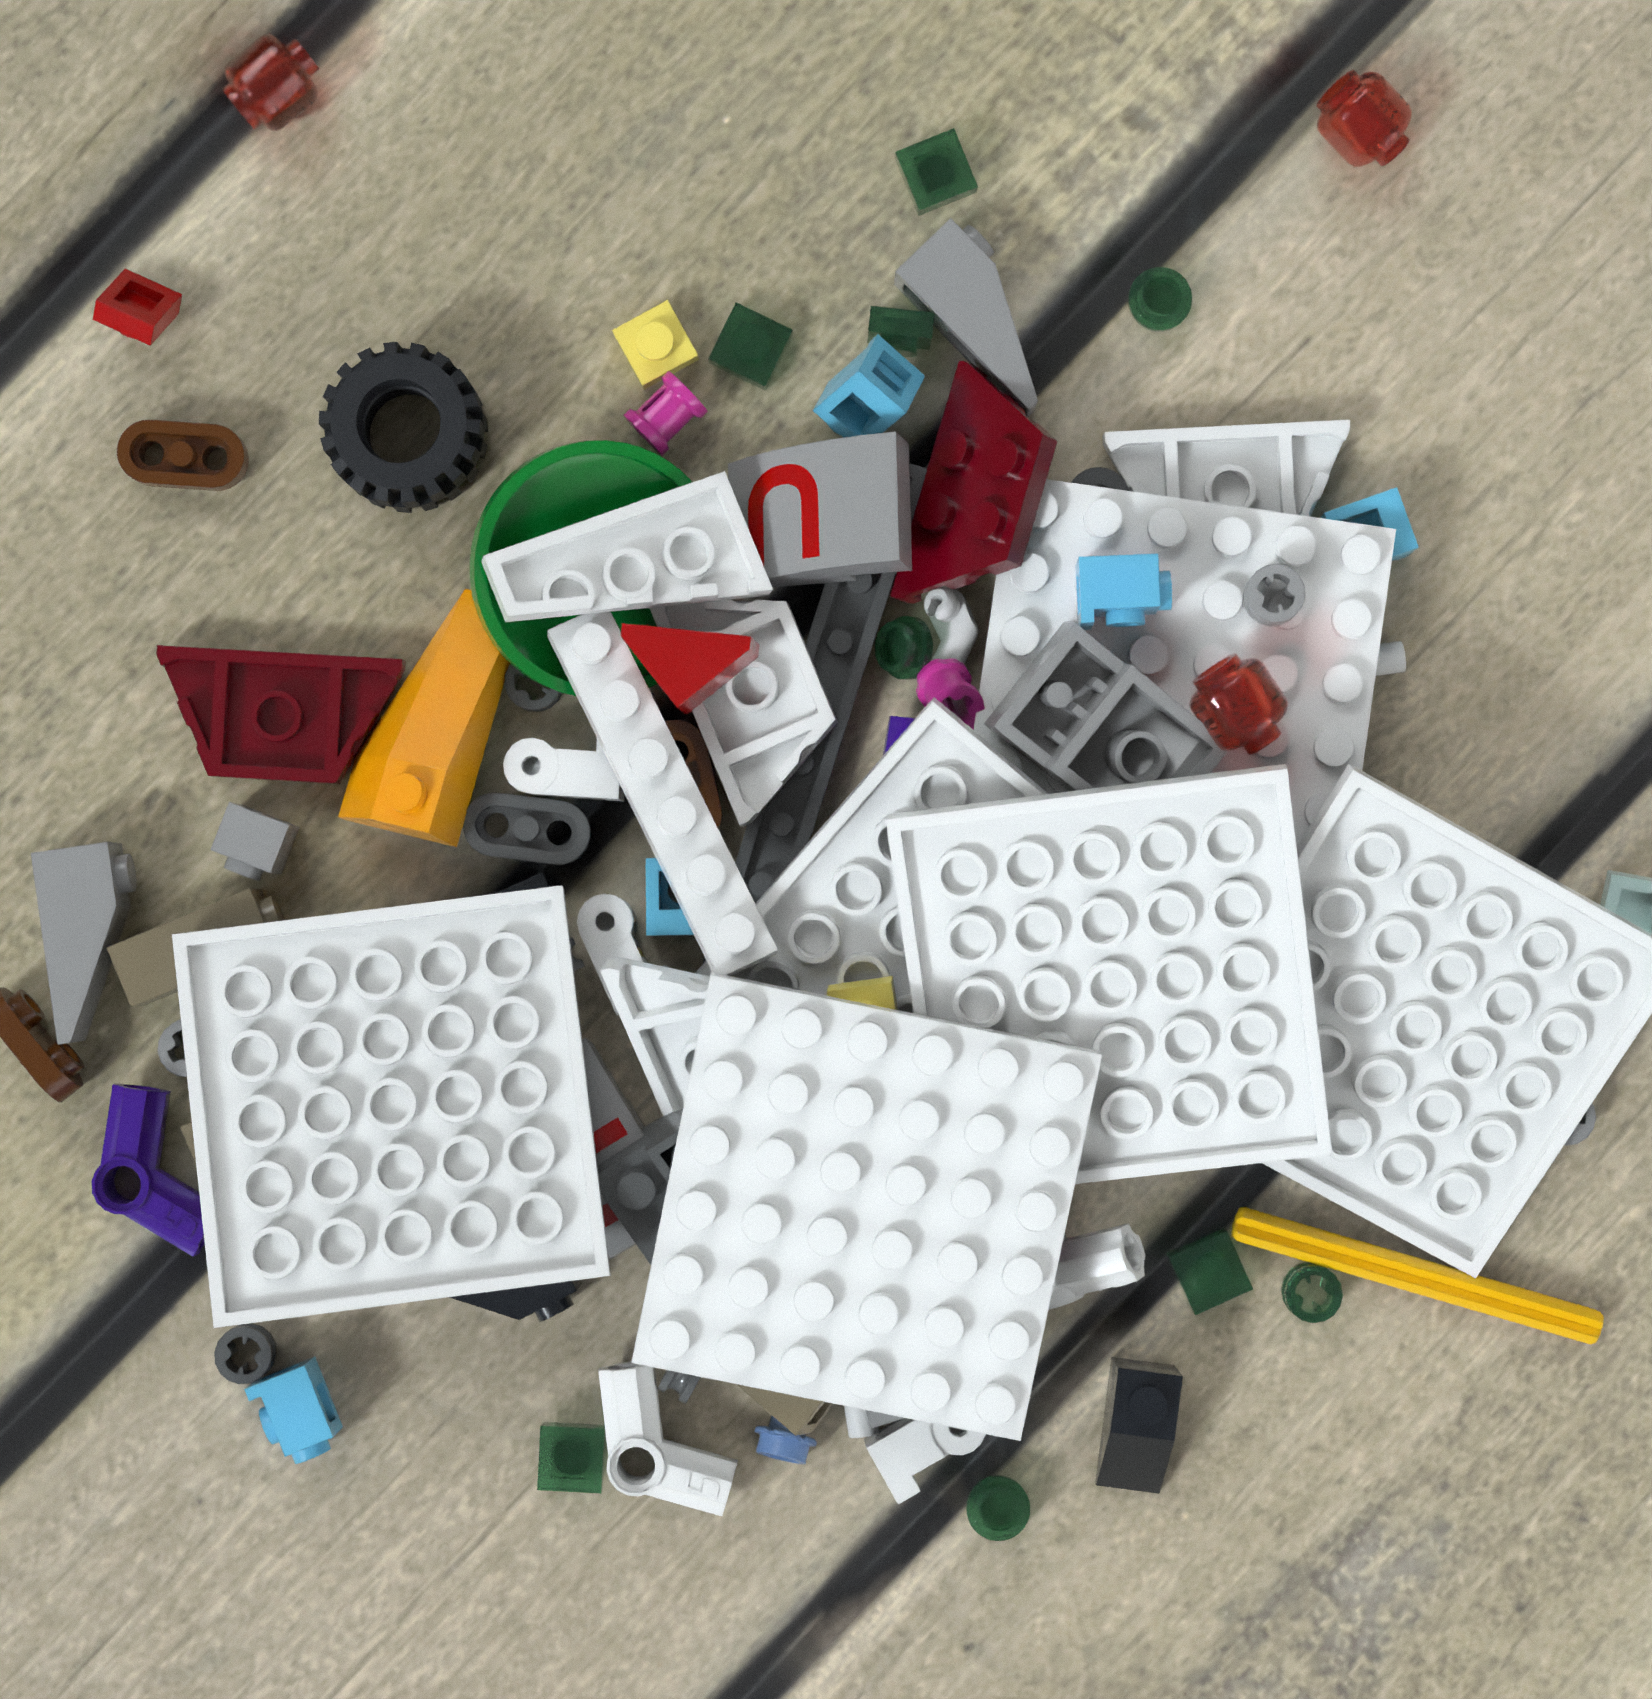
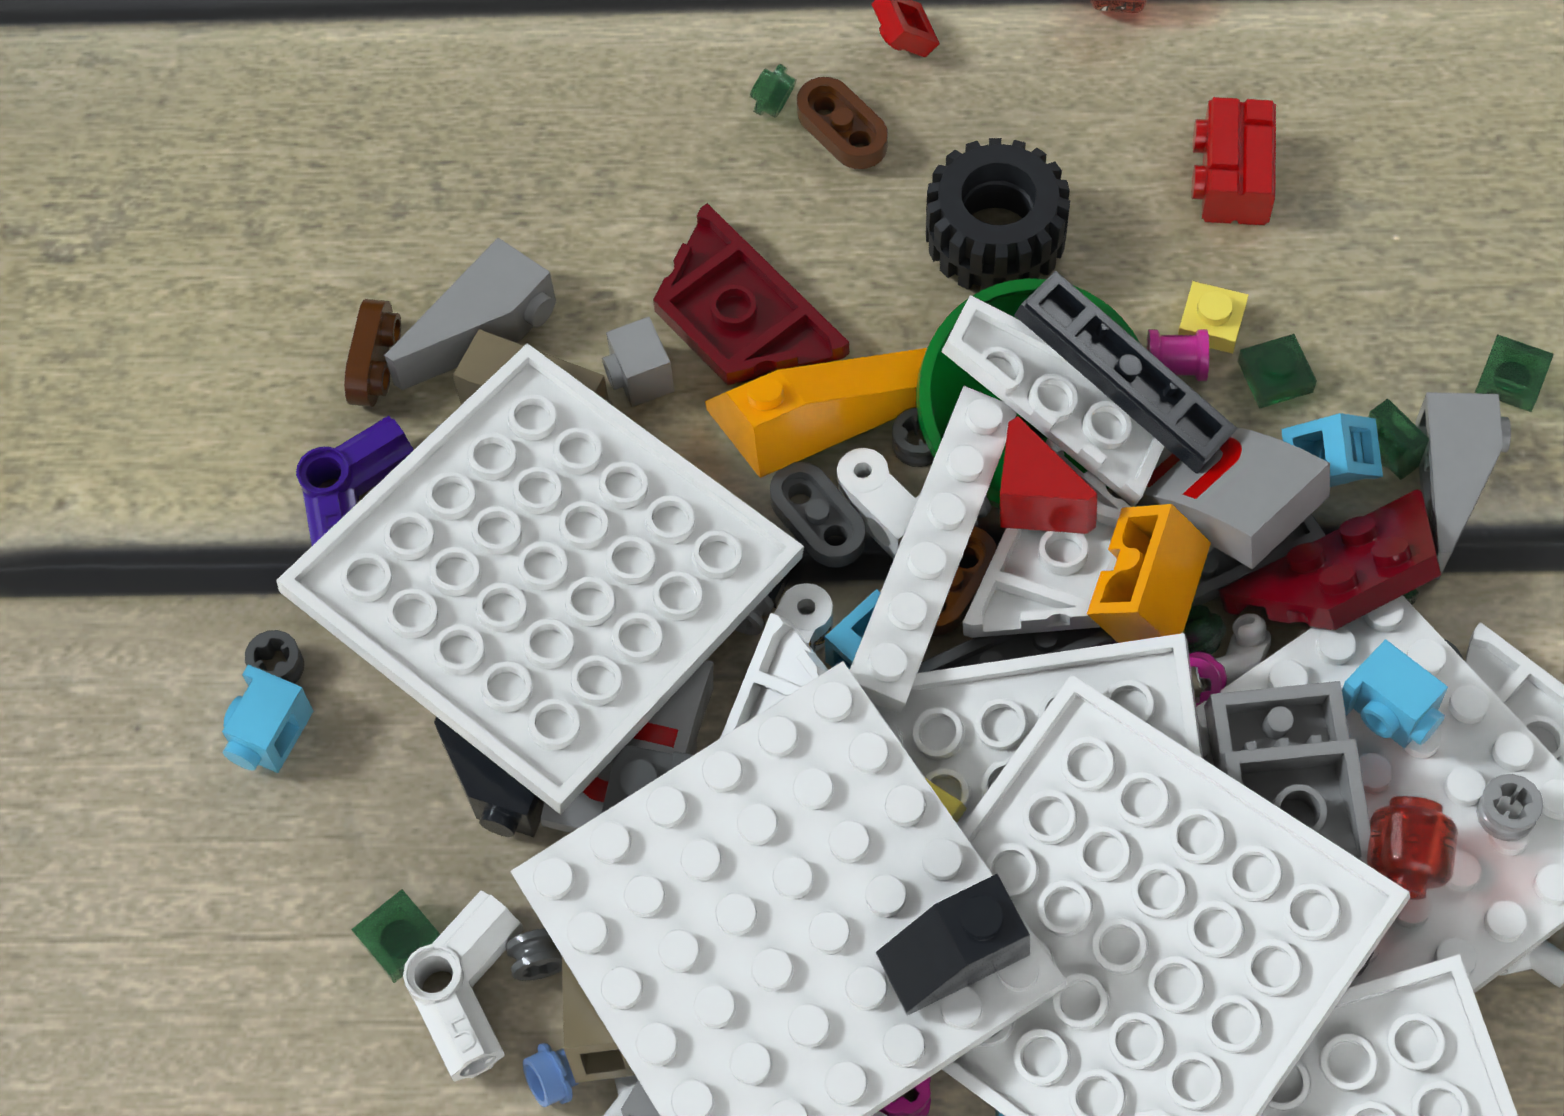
camera: 50 degrees right, 25 degrees down
none -> clear green plate [749,64,797,118]
none -> black slope [876,874,1030,1016]
none -> black plate [1014,271,1237,474]
none -> light orange brick [1087,504,1211,643]
none -> red brick [1191,97,1276,225]

